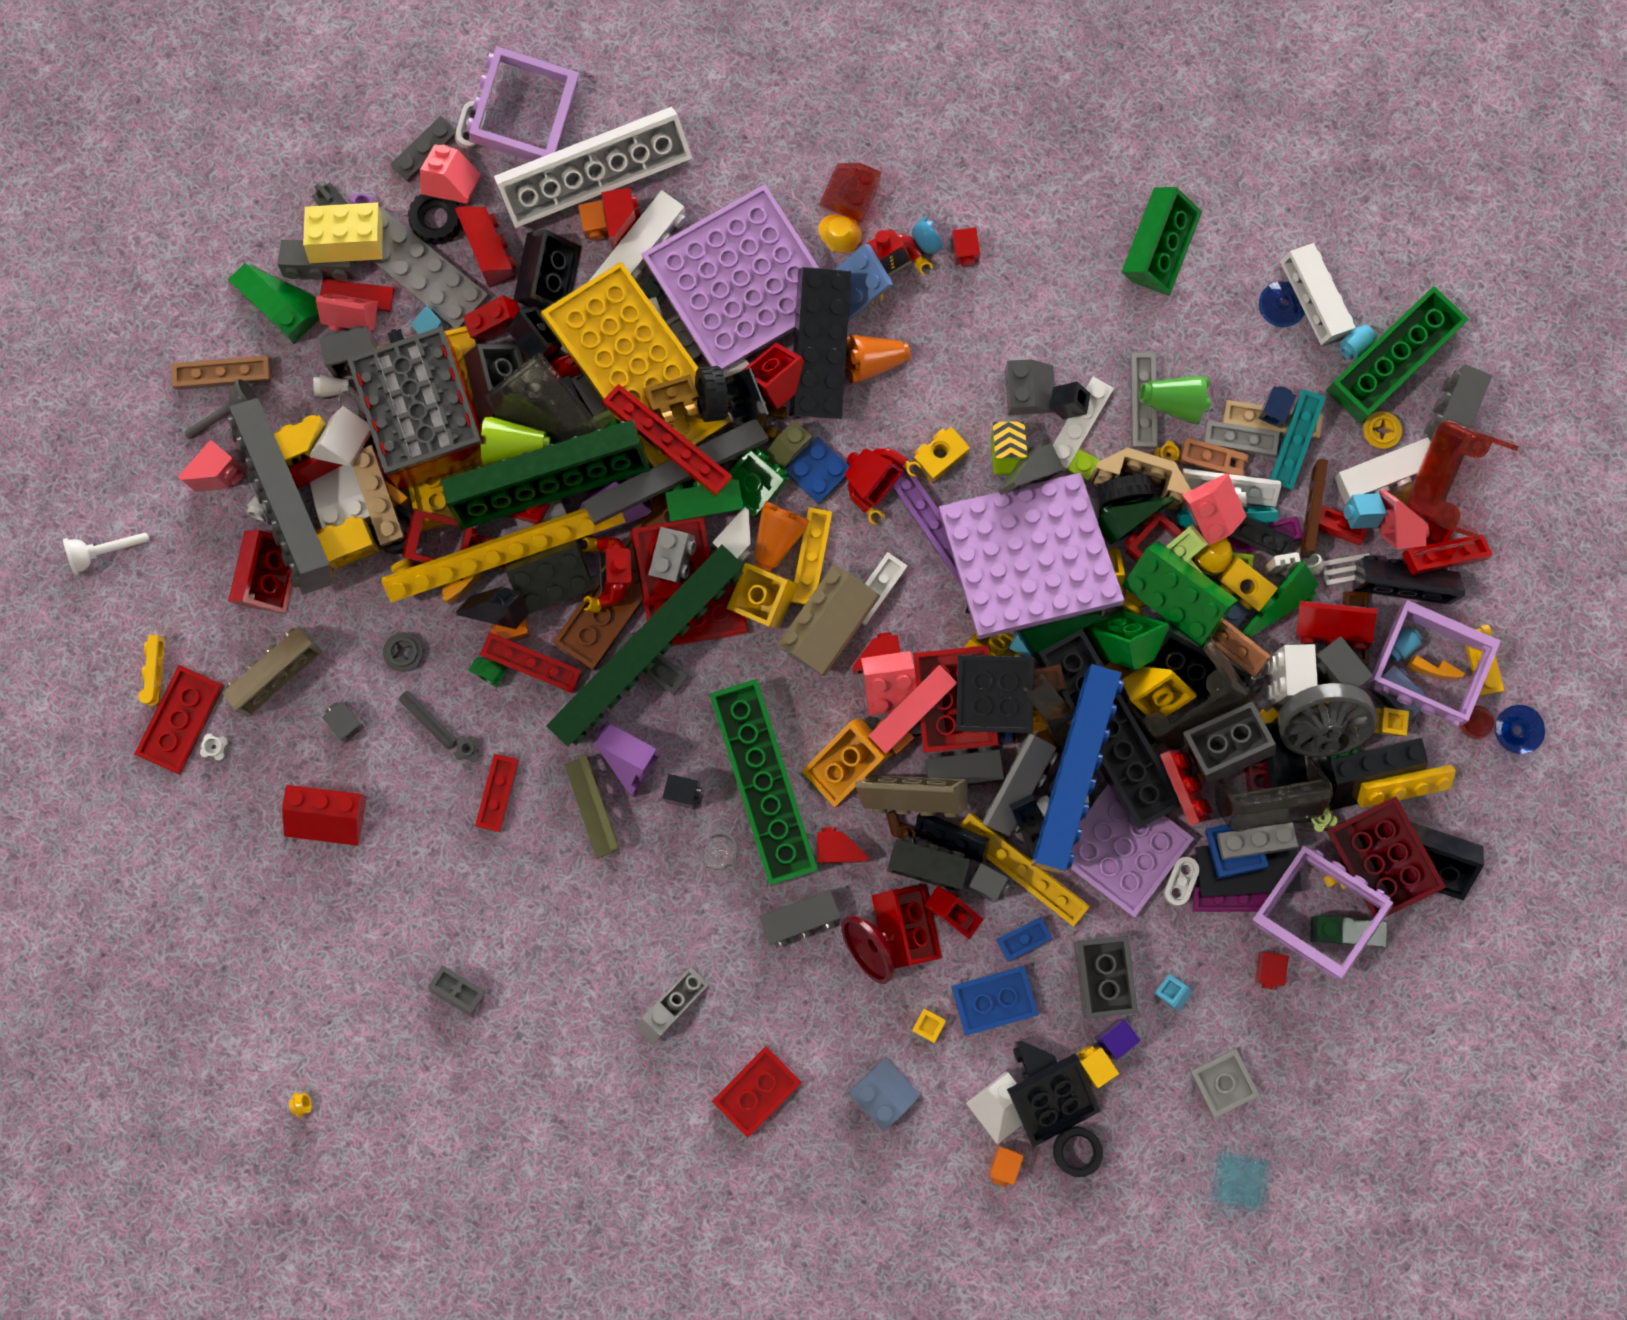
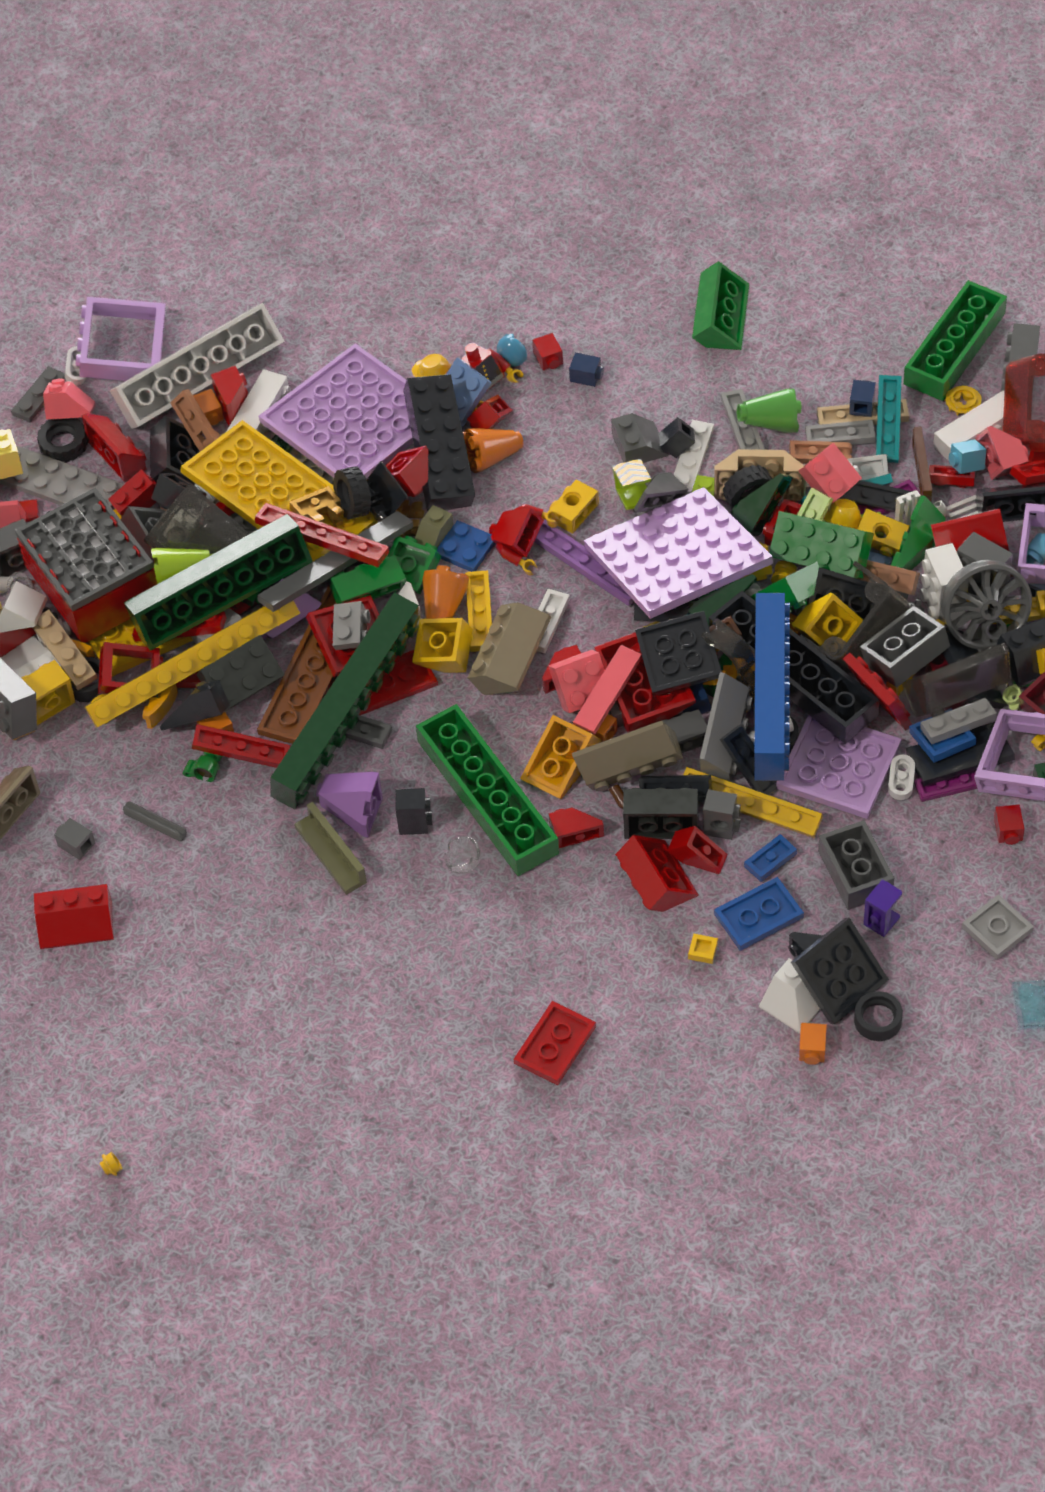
camera: 10 degrees left, 25 degrees down
dark grey gear [383,632,423,672] -> none
dark grey hinge [428,965,485,1018] -> none
dark grey plate [454,736,481,762] -> none
red plate [475,754,519,833] -> none
red torso [581,537,632,613] -> none
light grey slope [635,967,709,1045] -> none
dark grey brick [759,890,841,948] -> none
clear red slope [819,163,882,223] -> none
dark red dish [841,915,894,984] -> none
sand blue slope [849,1057,920,1132] -> none
yellow brick [1077,1045,1119,1088] -> none
medium azure slope [1154,974,1193,1012] -> none
clear blue dish [1259,281,1305,327] -> none
white brick [1280,243,1356,345] -> none
medium azure brick [1340,324,1377,360] -> none
none -> nougat plate [170,389,220,451]
none -> red slope [467,394,513,429]
none -> dark blue brick [569,352,604,387]

